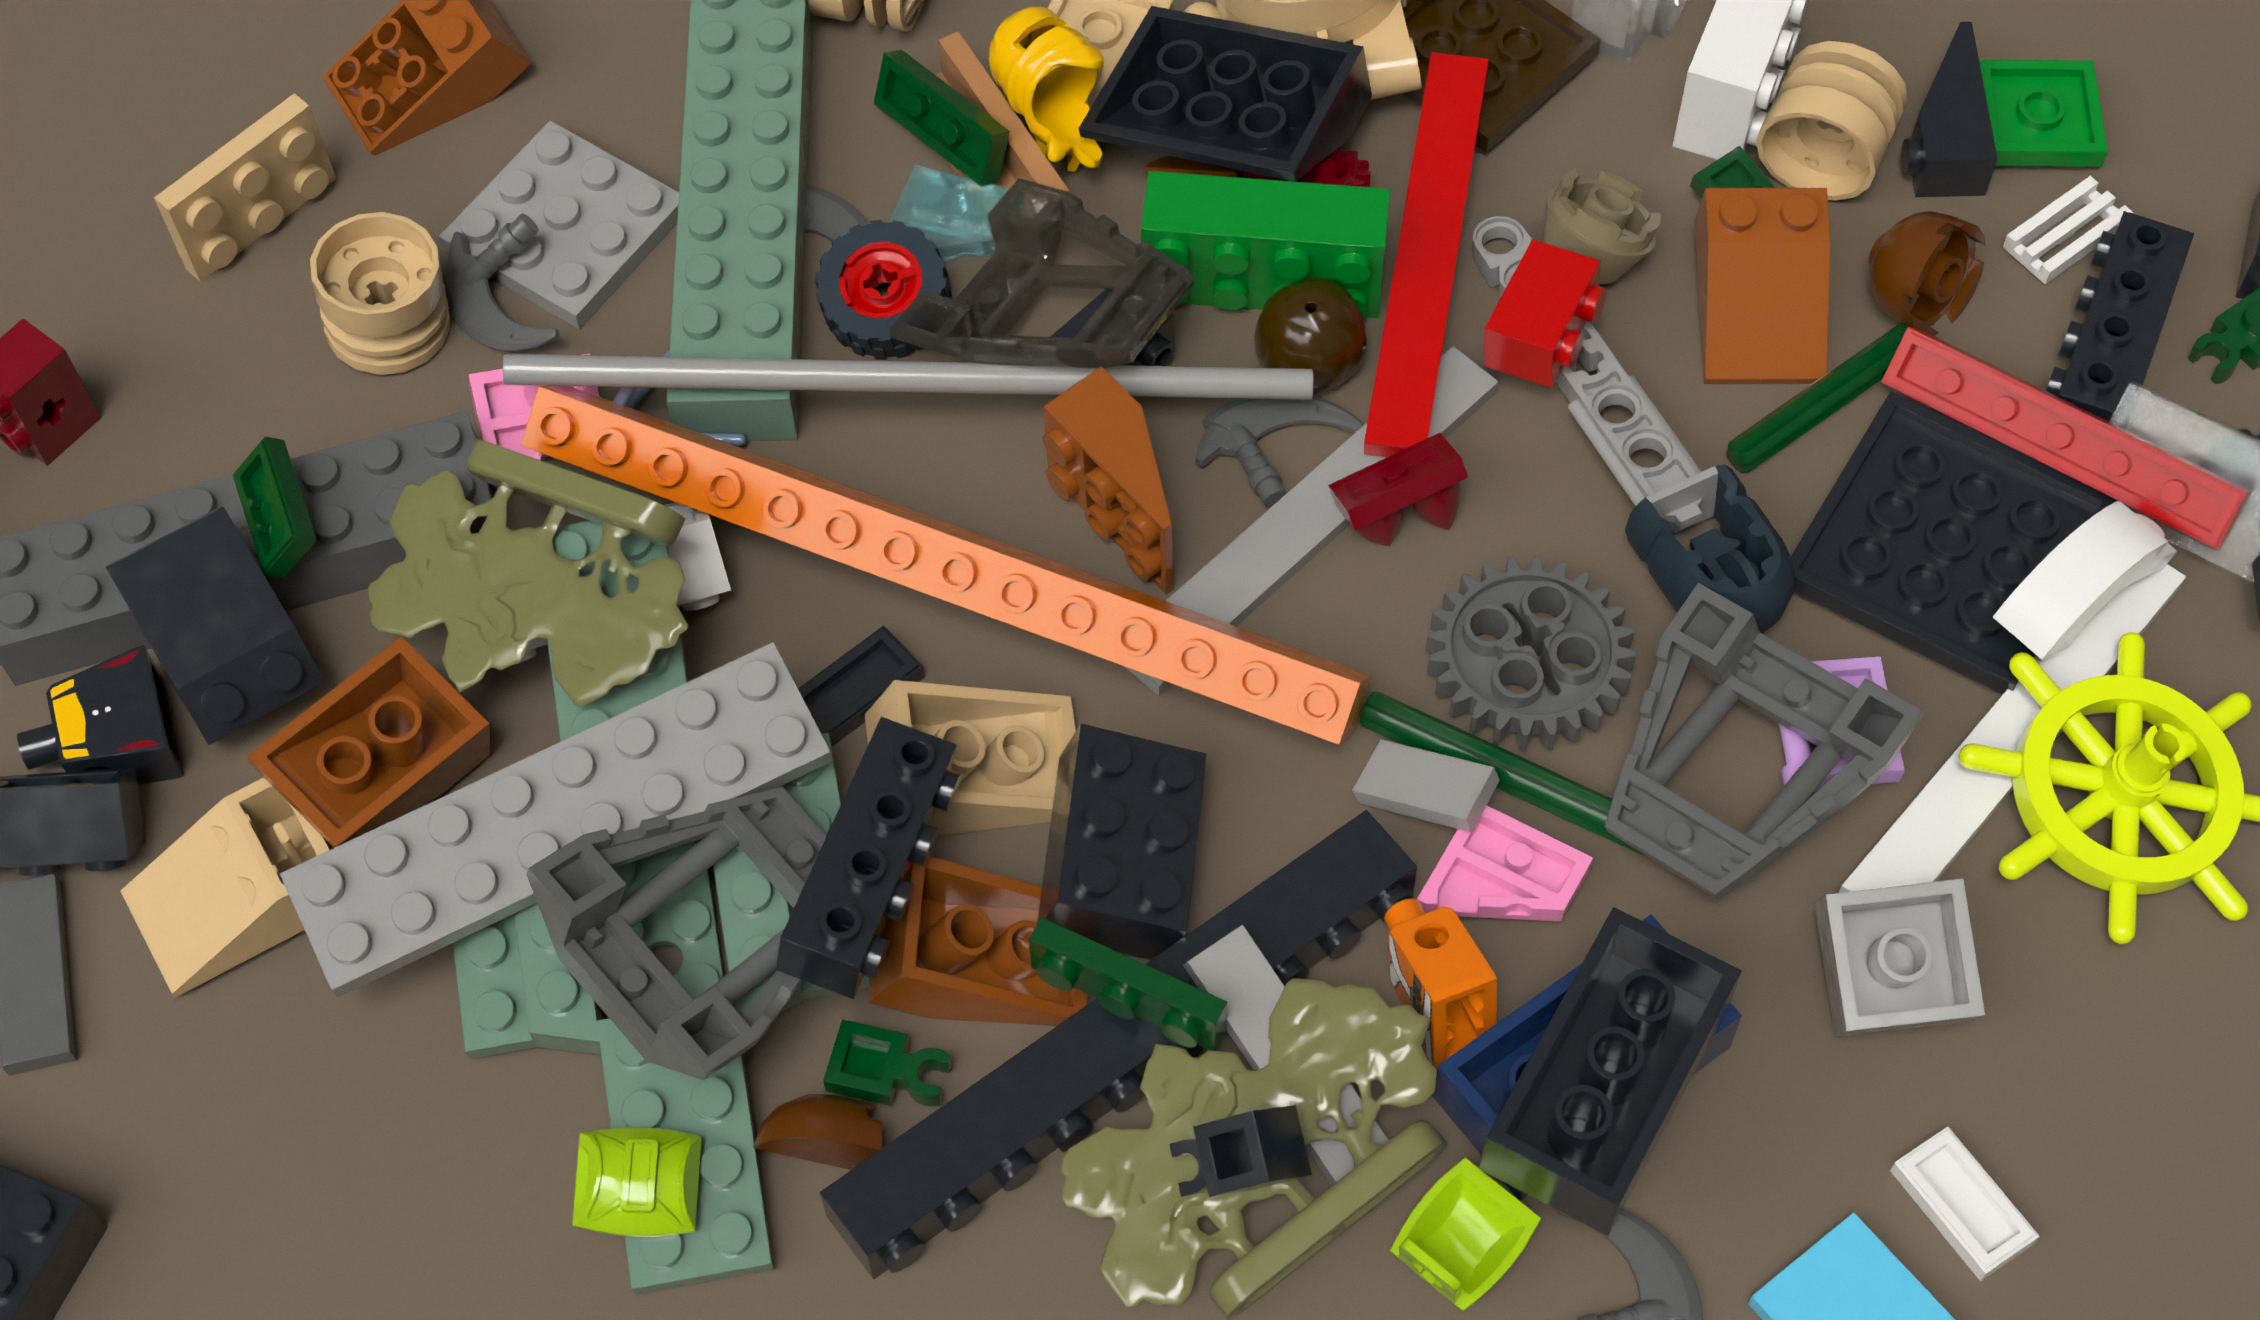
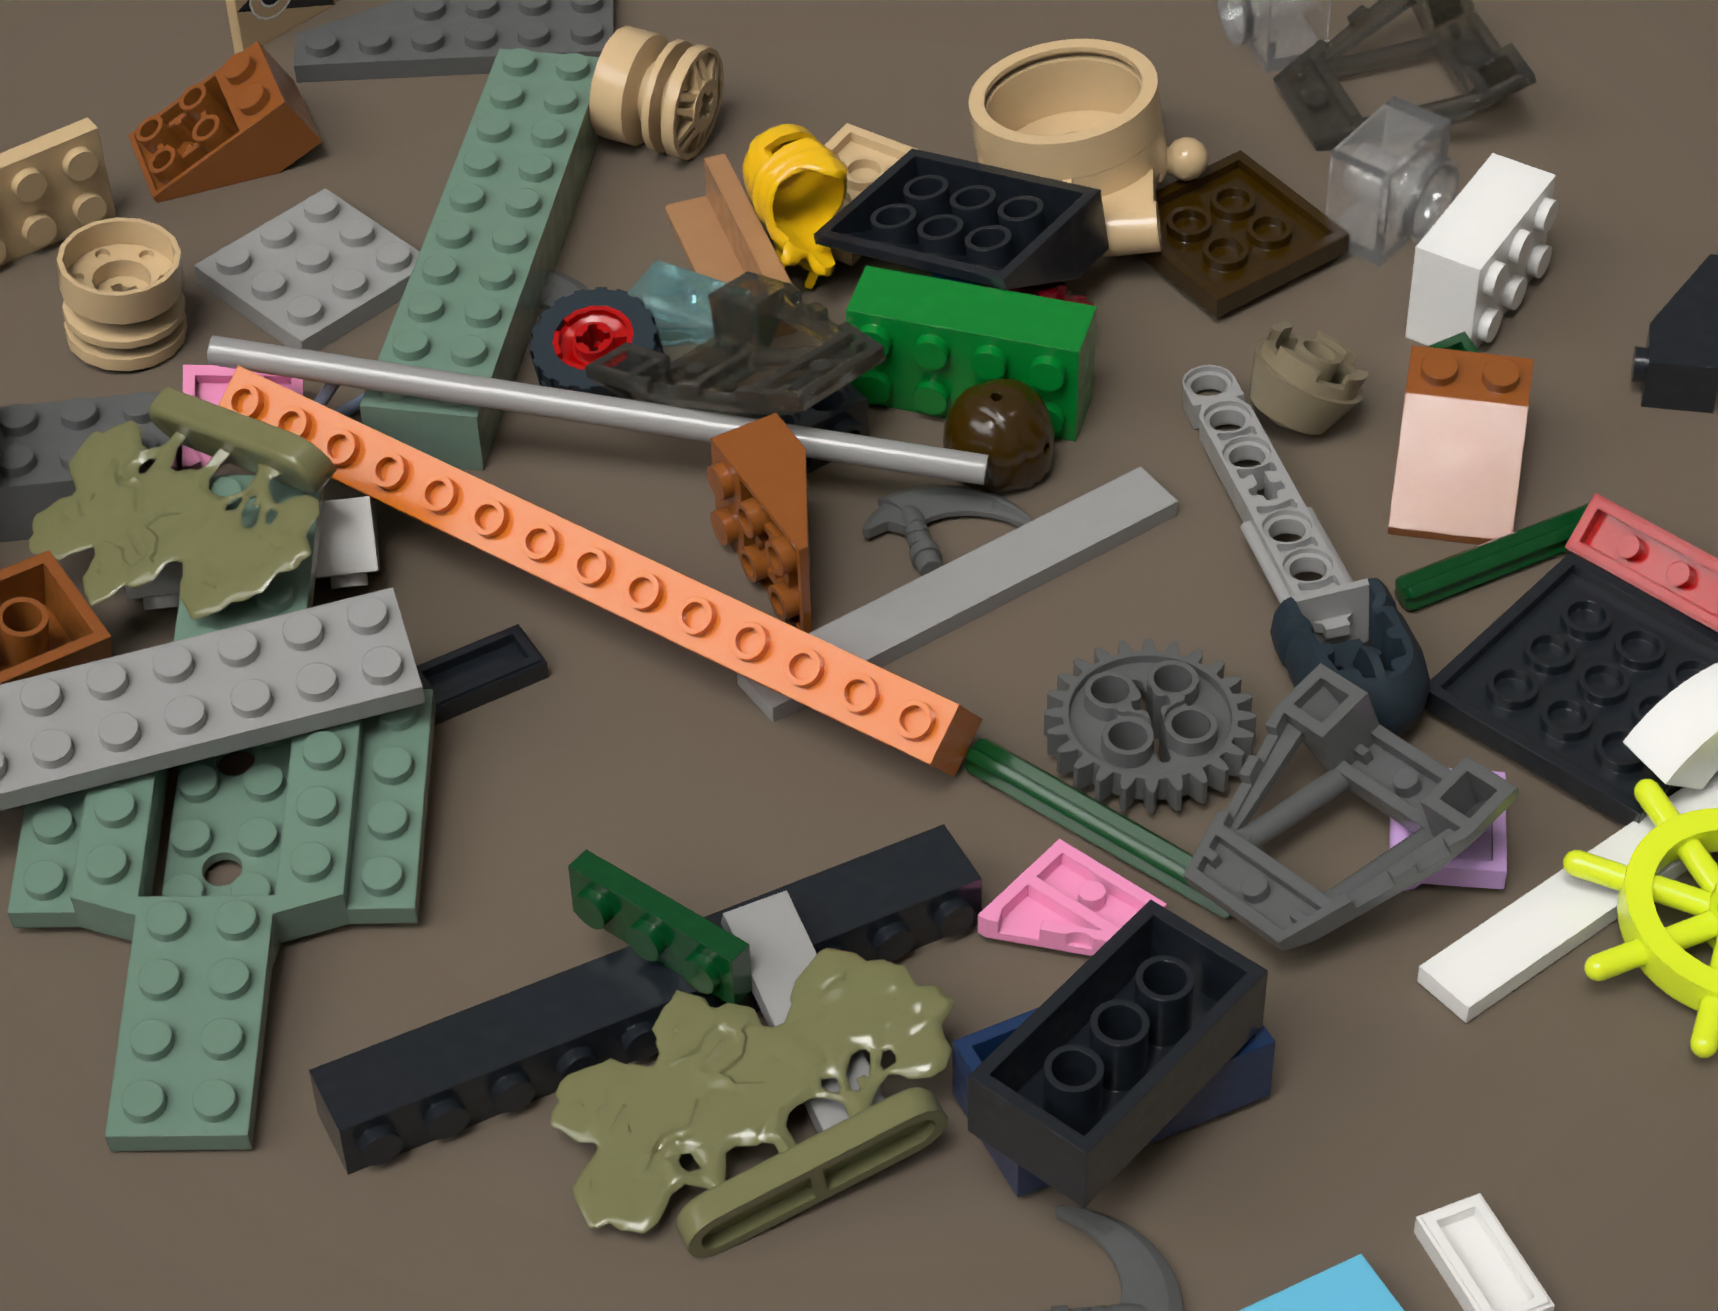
camera: 10 degrees right, 15 degrees down
dark grey piece [442,213,559,352] -> none
dark grey windscreen [527,787,826,1080] -> none
lime piece [572,1127,702,1237] -> none
reddish brown brick [753,1094,882,1170] -> none
black brick [776,716,961,999] -> none
dark green plate [823,1019,952,1106] -> none
tan slope [865,680,1076,836] -> none
dark orange slope [869,856,1088,1026] -> none
dark green plate [873,49,1010,187] -> none
black brick [1037,723,1206,960] -> none
black brick [1169,1105,1312,1197] -> none
dark red tile [1328,433,1468,546] -> none
light grey tile [1352,739,1500,833] -> none
red tile [1364,52,1489,457] -> none
orange torso [1384,898,1497,1070] -> none
lime piece [1390,1157,1541,1312] -> none
red brick [1484,239,1606,388] -> none
tan wheel [1756,41,1908,201] -> none
light grey brick [1815,878,1985,1038] -> none
reddish brown cylinder [1869,211,1986,336] -> none

